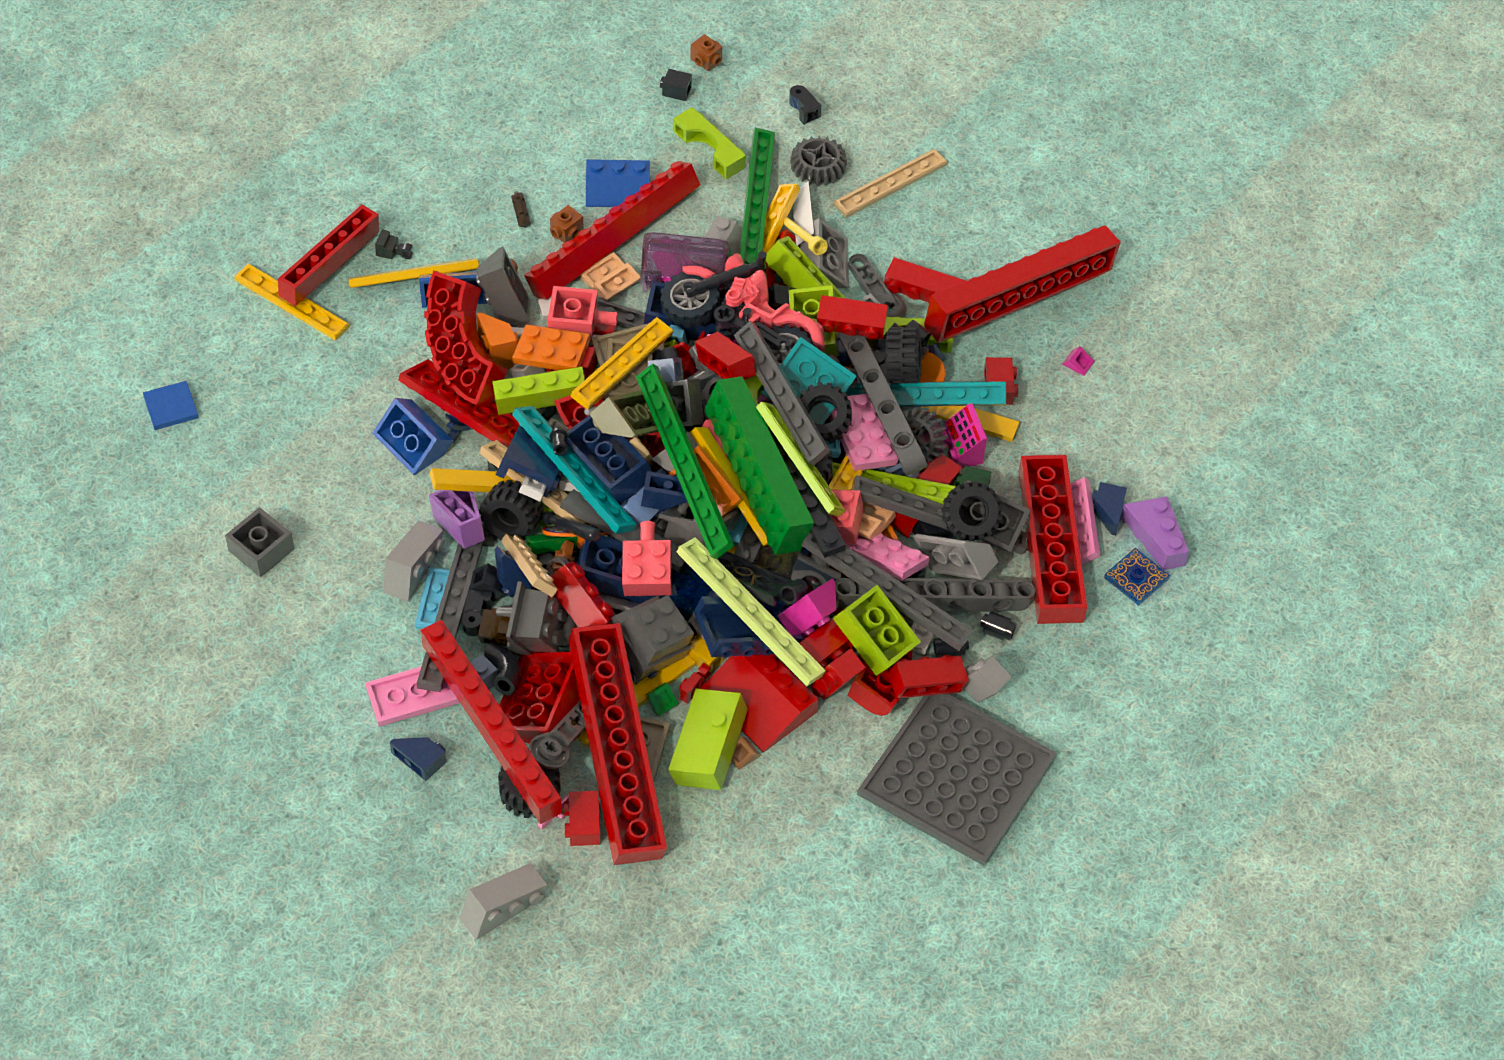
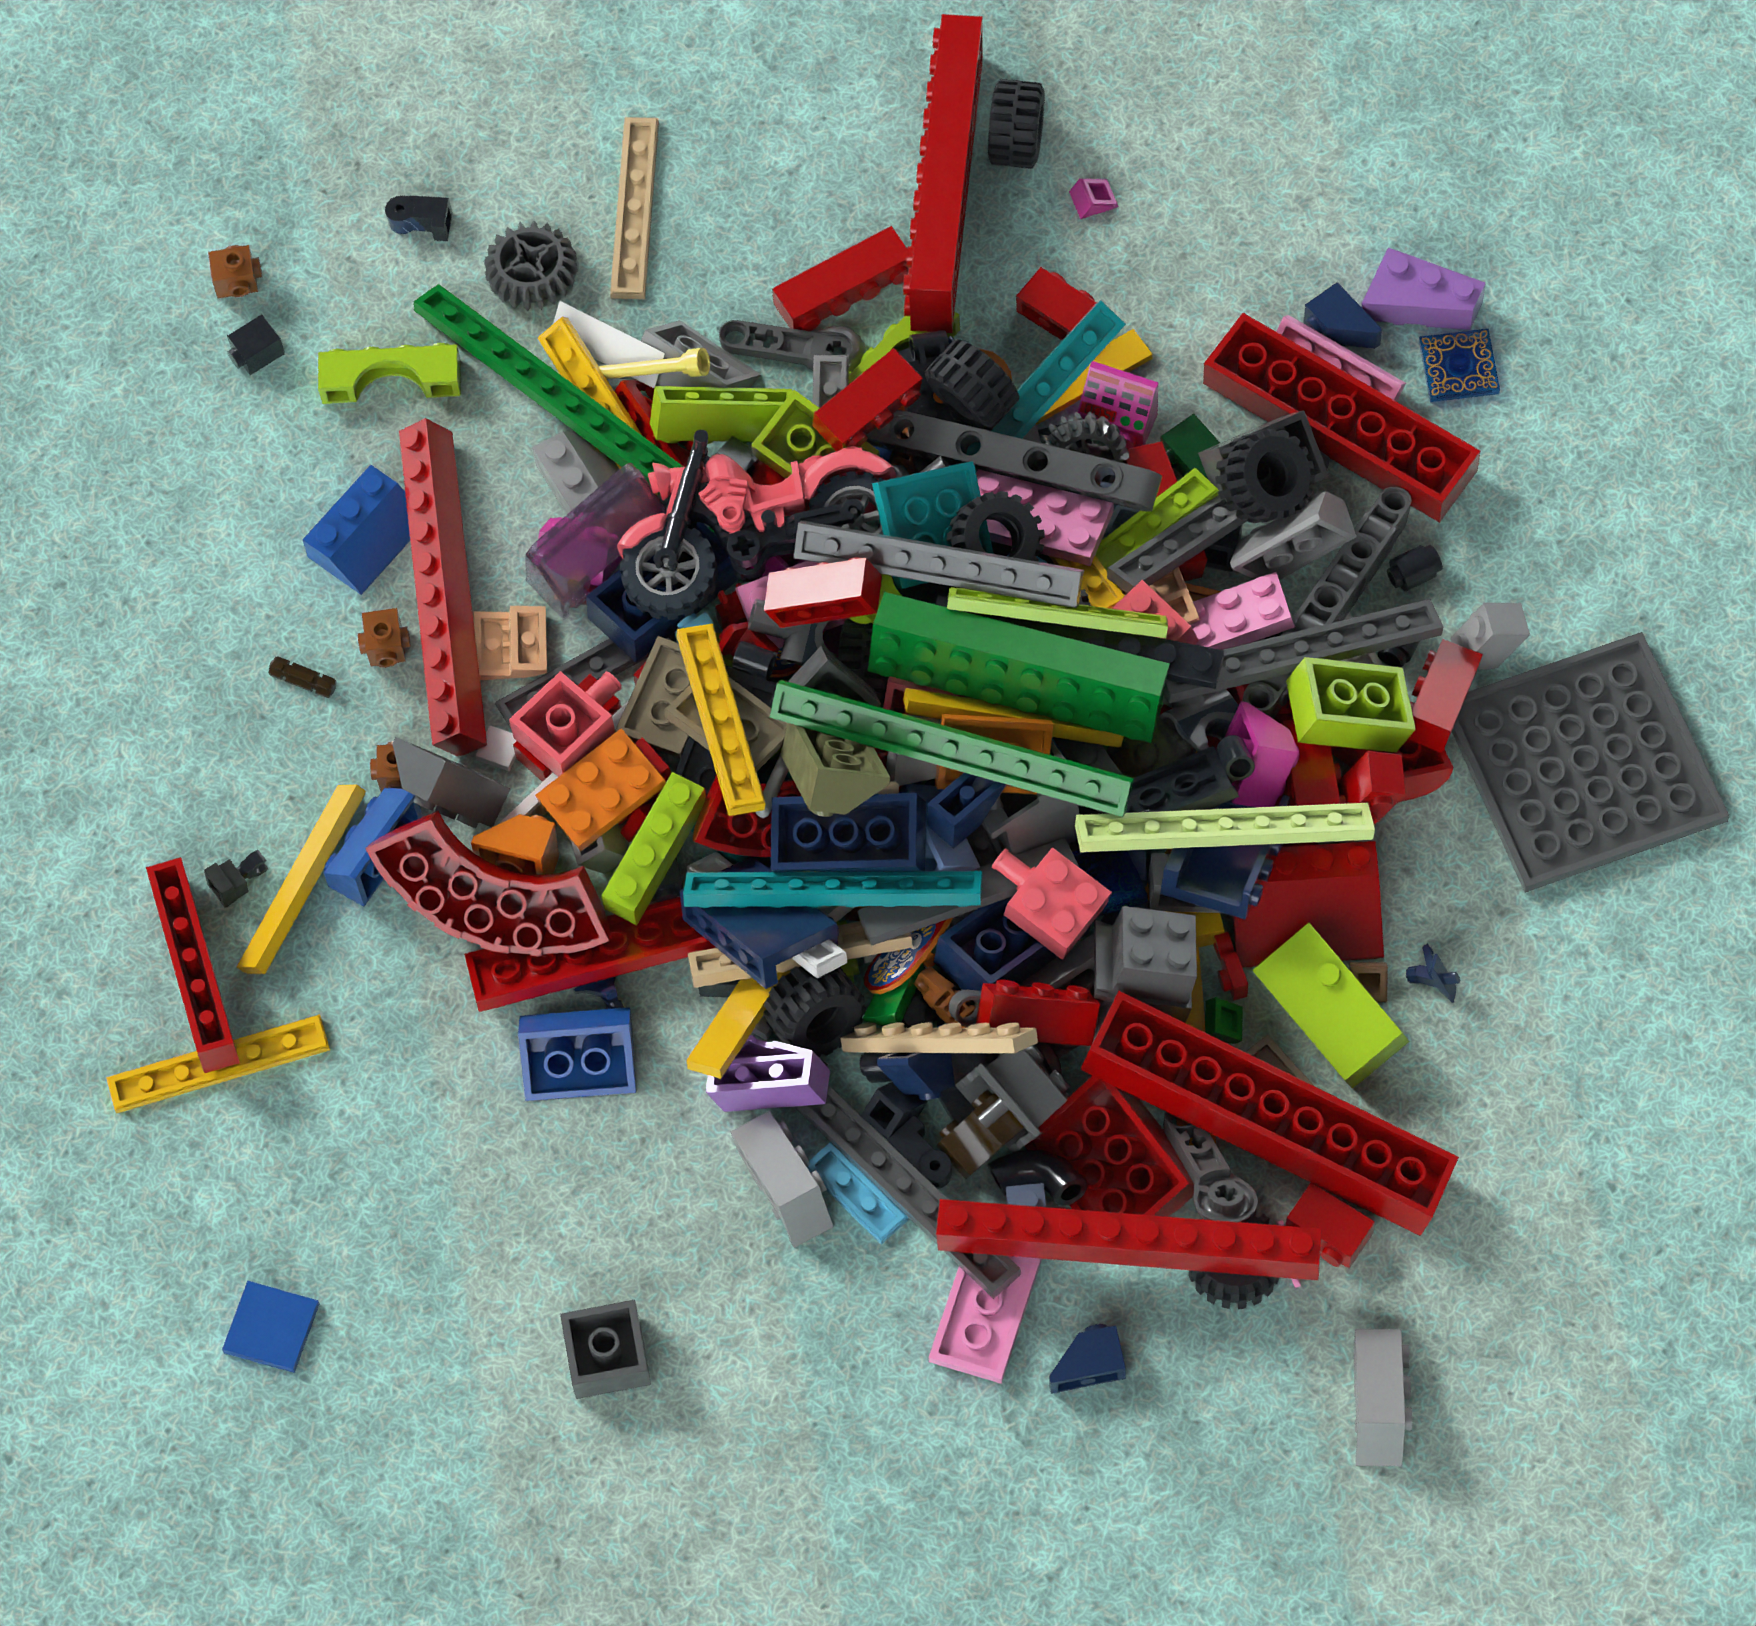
camera: 45 degrees left, 10 degrees up
black piece [542,511,601,542] -> none
black pin [549,427,568,456] -> none
sand blue brick [647,358,684,382] -> none
none -> black tyre [988,79,1045,169]
none -> dark blue piece [1406,943,1460,1003]

